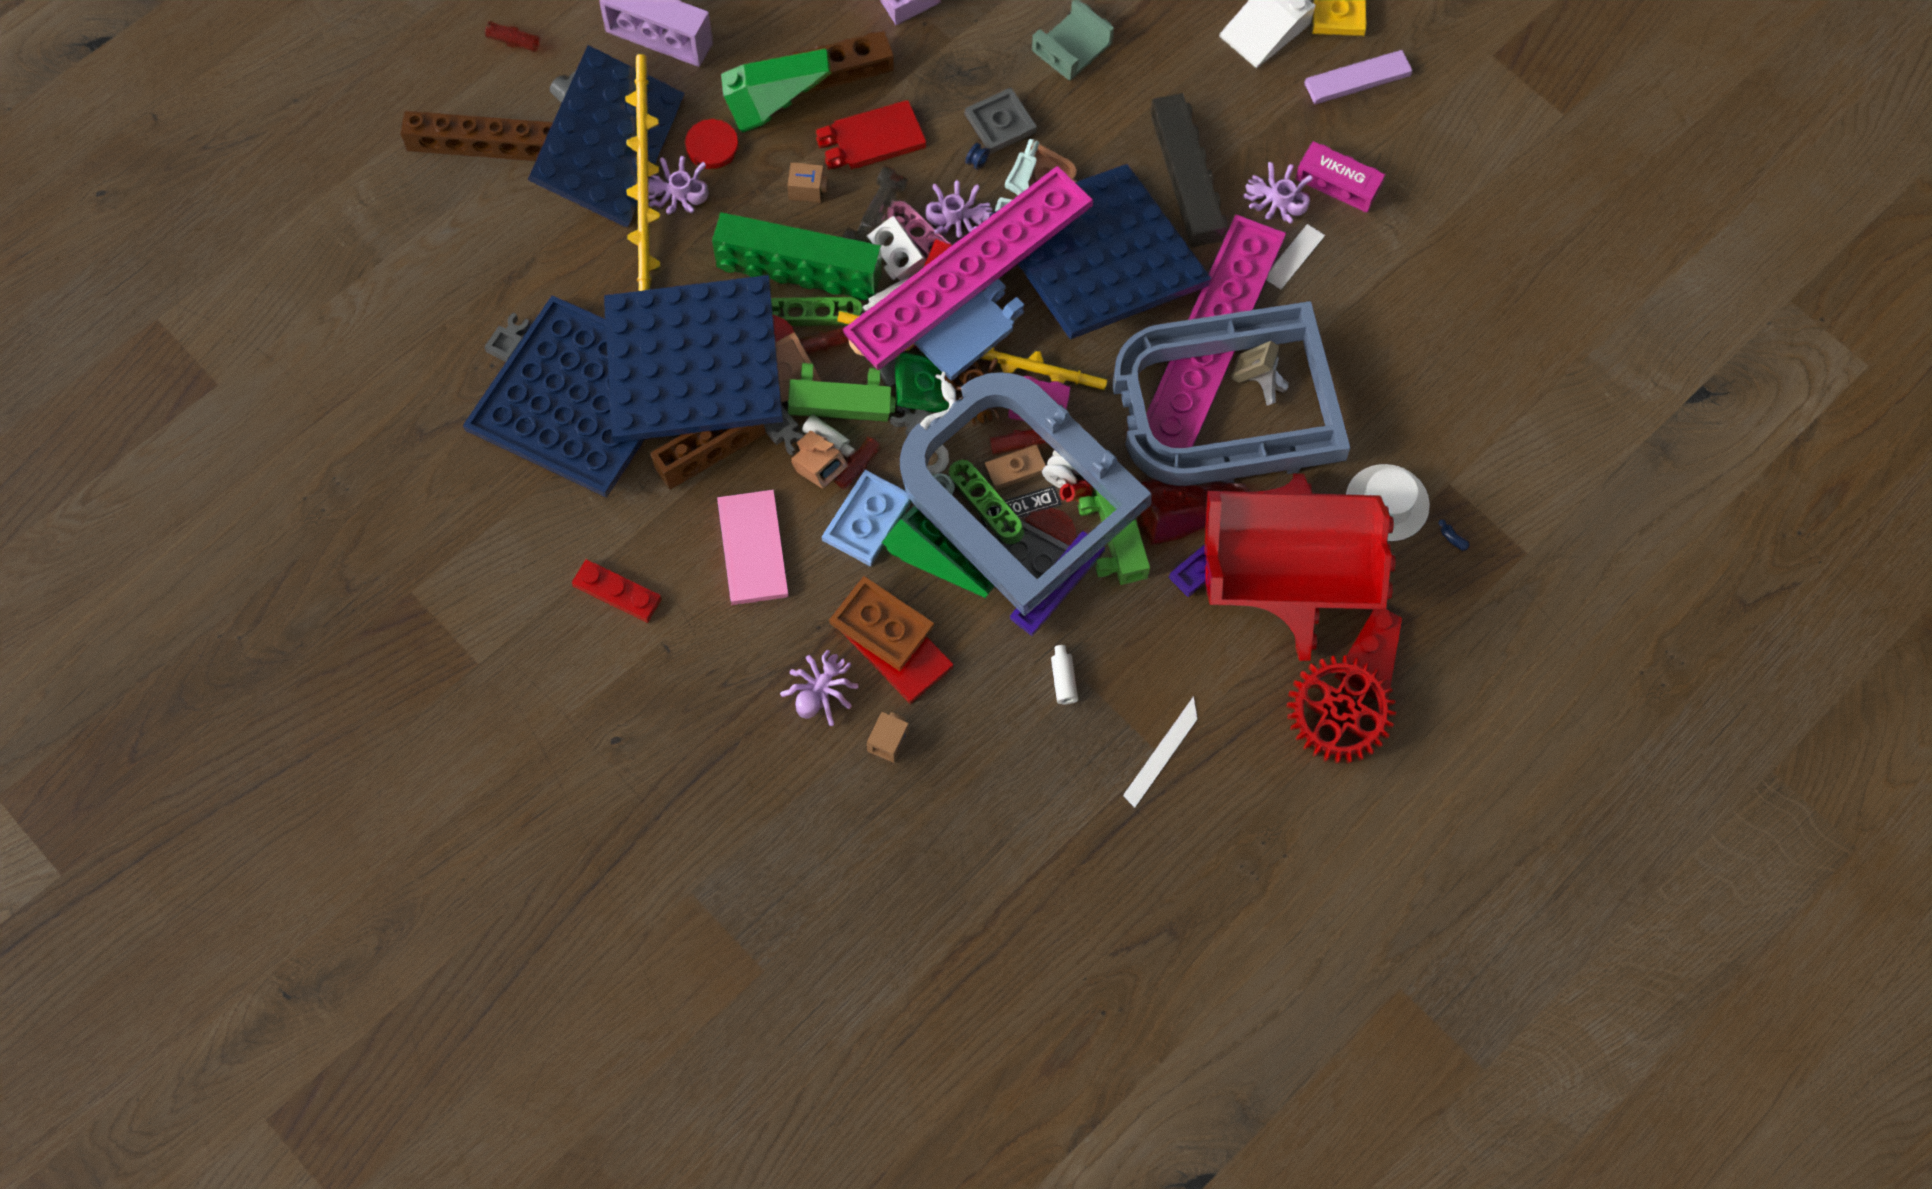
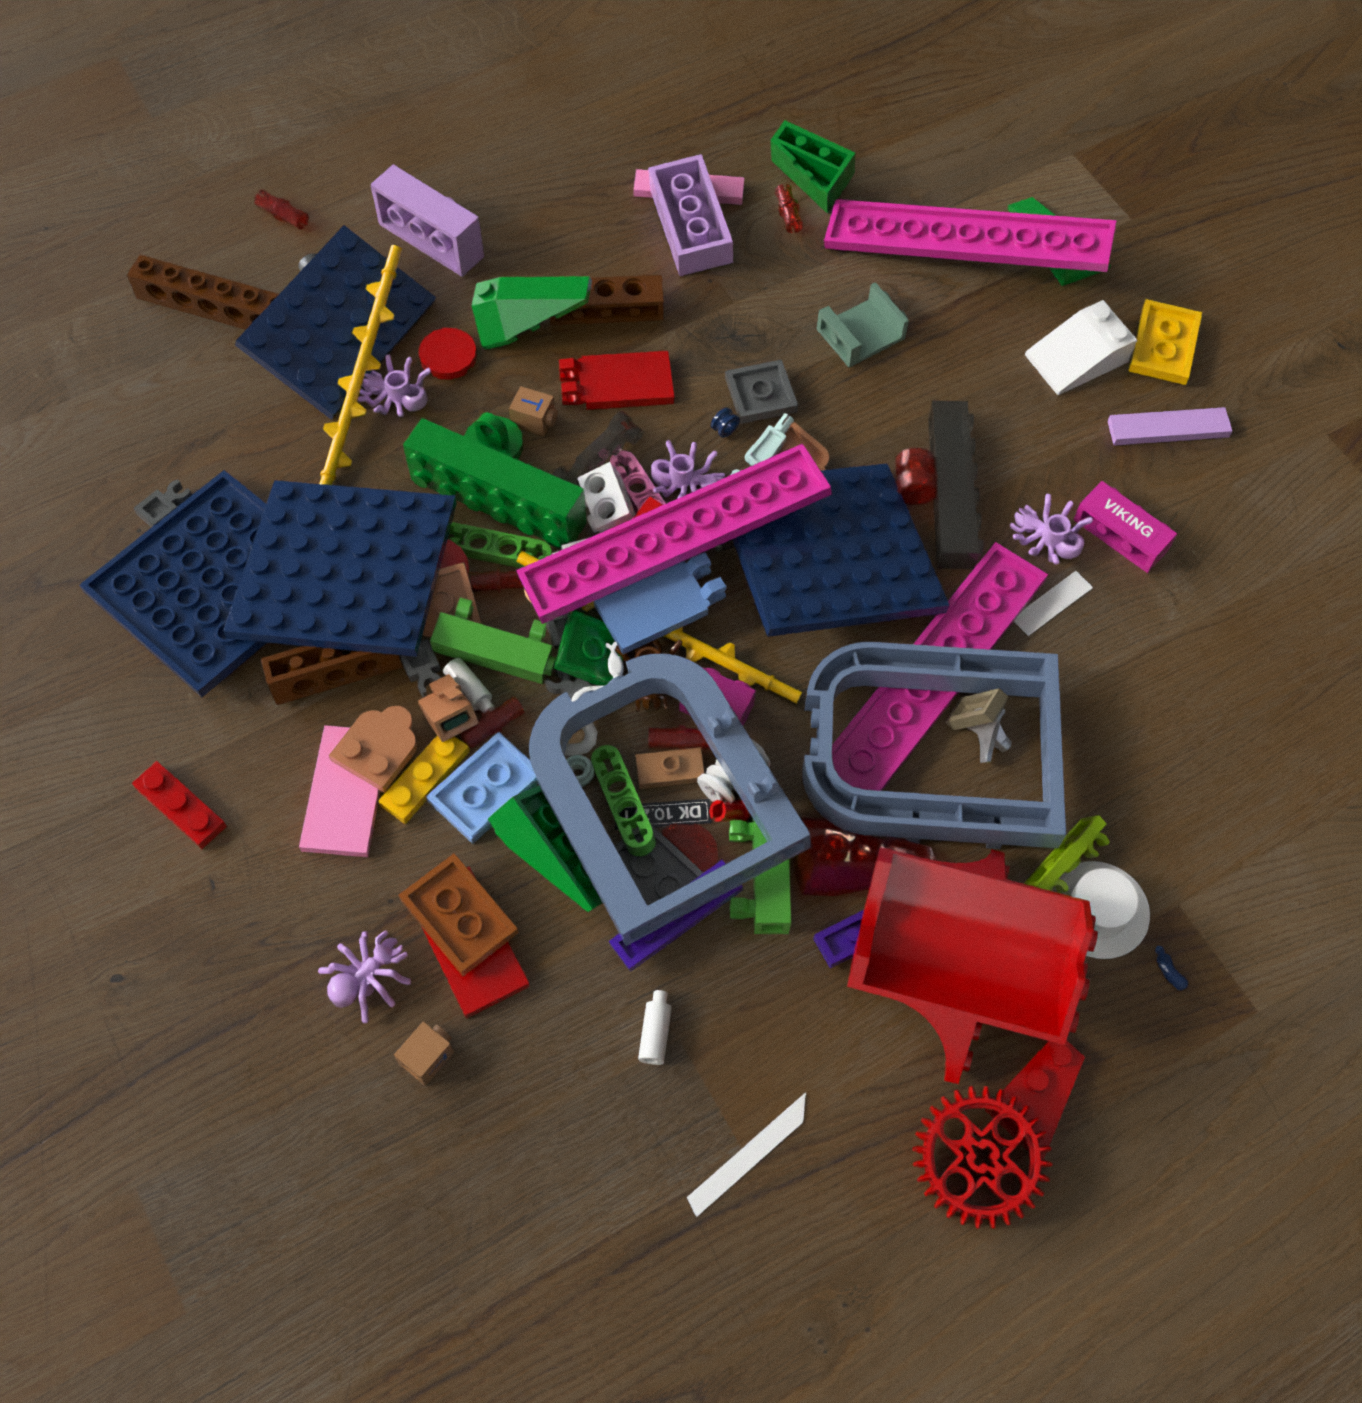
camera: 15 degrees right, 5 degrees down
none -> nougat plate [328,706,417,793]
none -> yellow plate [378,736,470,824]
none -> green tile [464,412,523,460]
none -> clear red wheel [895,448,937,505]
none -> lime plate [1024,815,1110,893]

